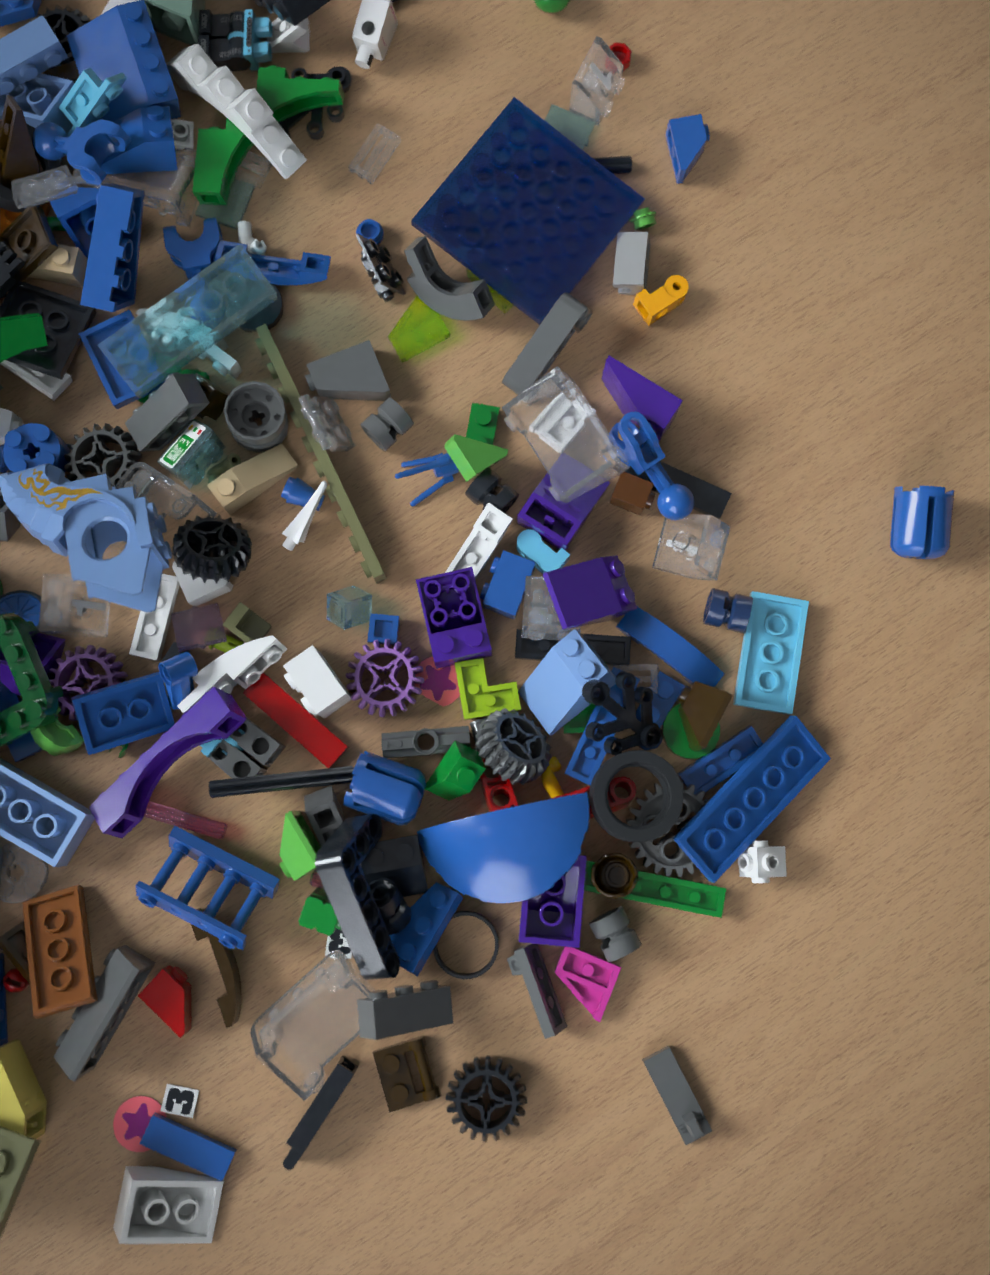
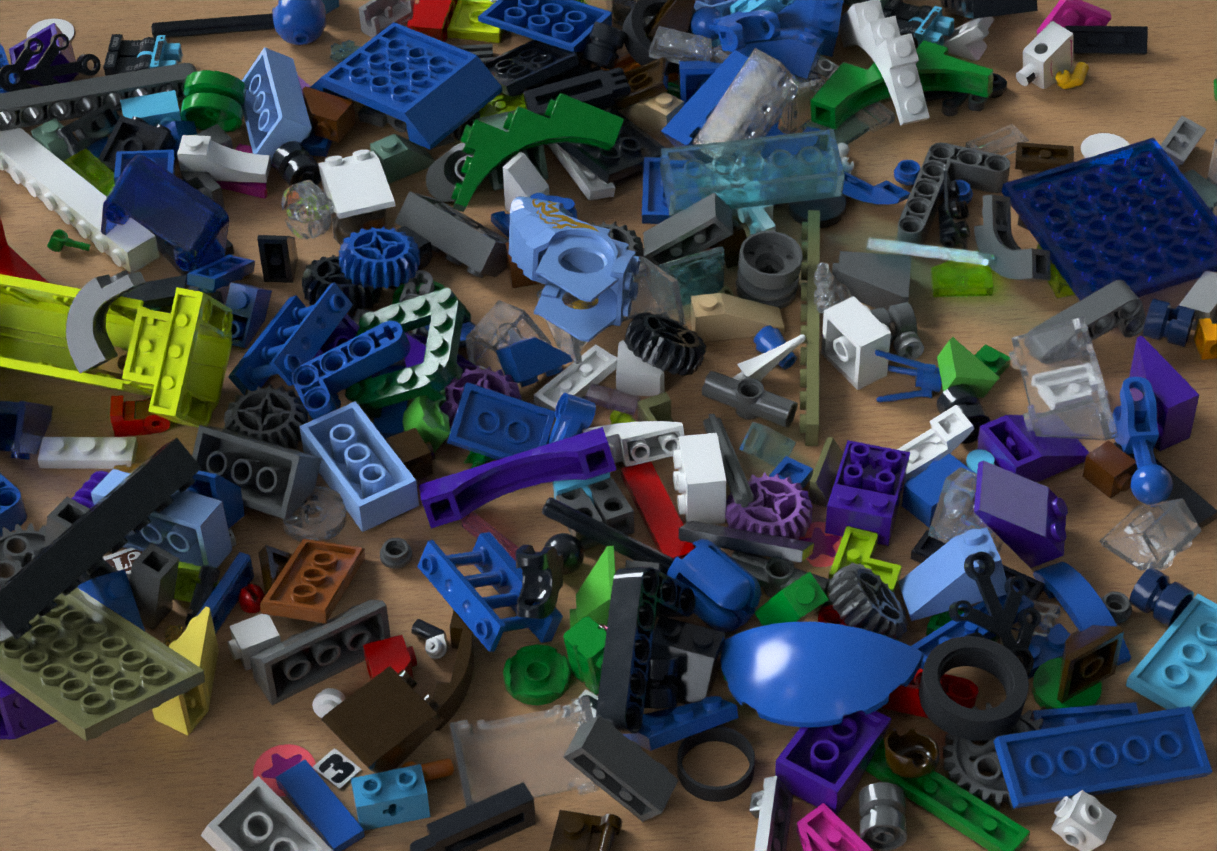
camera: 30 degrees right, 35 degrees down
none -> white brick [227,614,281,670]
none -> white plate [312,688,346,718]
none -> dark brown slope [321,666,444,773]
none -> dark azure brick [351,764,430,831]
none -> dark grey plate [380,538,413,569]
none -> dark brown brick [386,428,435,480]
none -> orange arm [400,758,454,782]
none -> arm [411,619,448,659]
none -> blue slope [496,337,573,387]
none -> green tile [503,644,571,706]
none -> black piece [516,533,584,619]
none -> black tile [678,521,814,563]
none -> clear brick [692,48,800,174]
none -> dark grey piece [702,371,798,427]
none -> dark grey axle [703,414,754,508]
none -> olive slope [809,437,843,507]
none -> white brick [821,296,891,390]
none -> clear light blue tile [866,238,997,267]
none -> light grey bush [893,331,924,360]
none -> blue plate [894,160,921,186]
none -> dark grey beam [896,142,1010,255]
none -> dark brown plate [1015,142,1074,173]
none -> yellow arm [1055,62,1089,89]
none -> white sticker [1081,133,1132,167]
none -> dark grey plate [1101,592,1132,623]
none -> dark blue wheel [1143,299,1196,347]
none -> light grey hinge [1149,116,1207,177]

